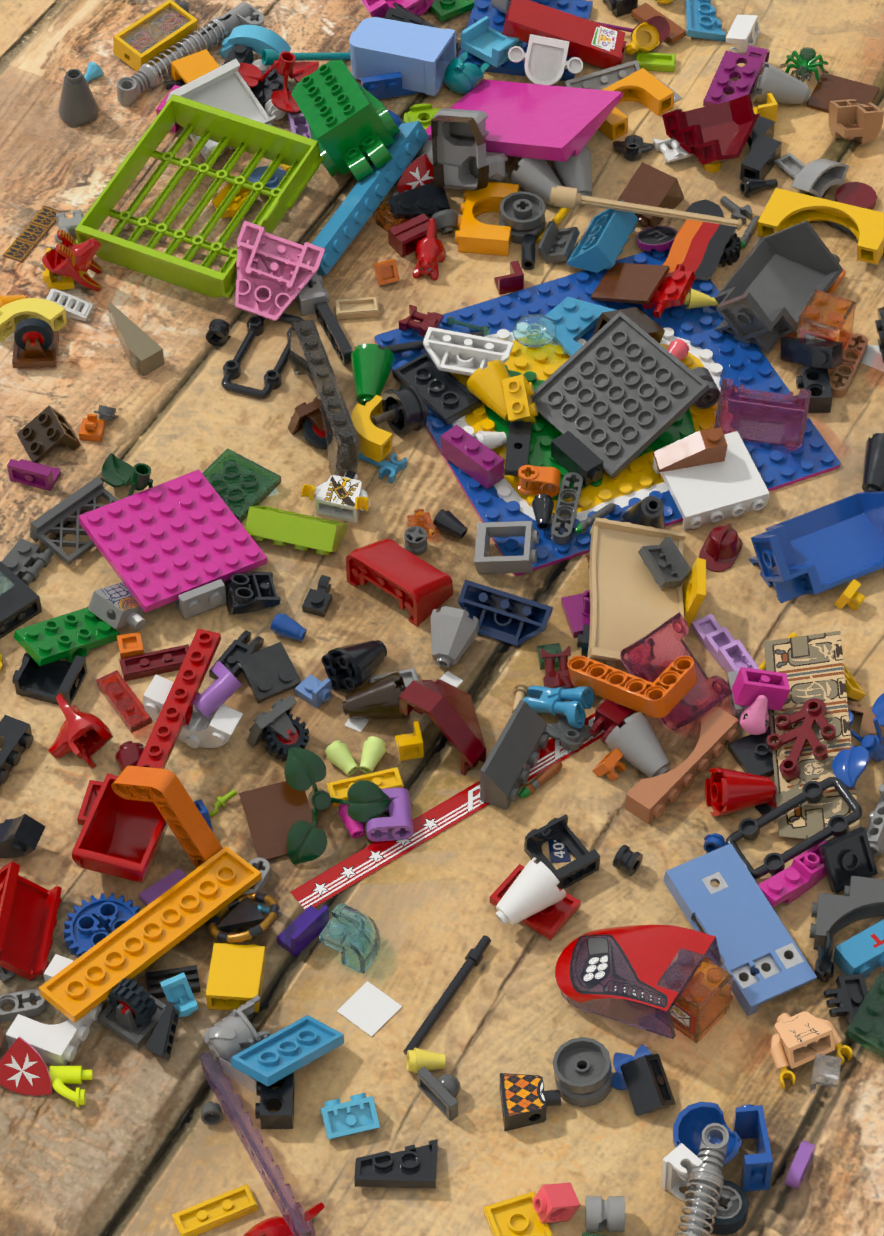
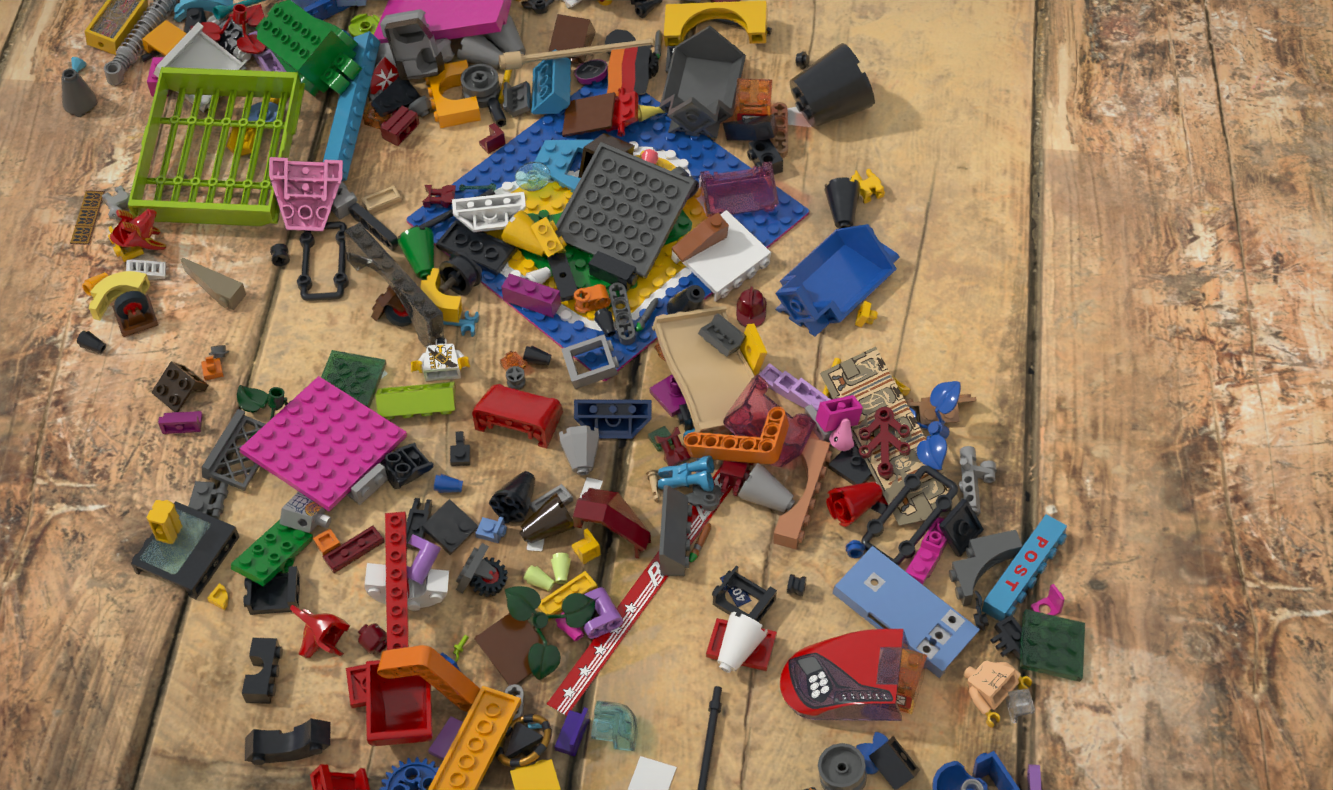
camera: 20 degrees left, 5 degrees up
clear red plate [96,670,152,733] -> none
orange tile [373,259,400,286] -> none
red animal [412,218,446,280] -> none
orange tile [592,748,626,781] -> none
dark grey bar [720,196,752,224] -> none

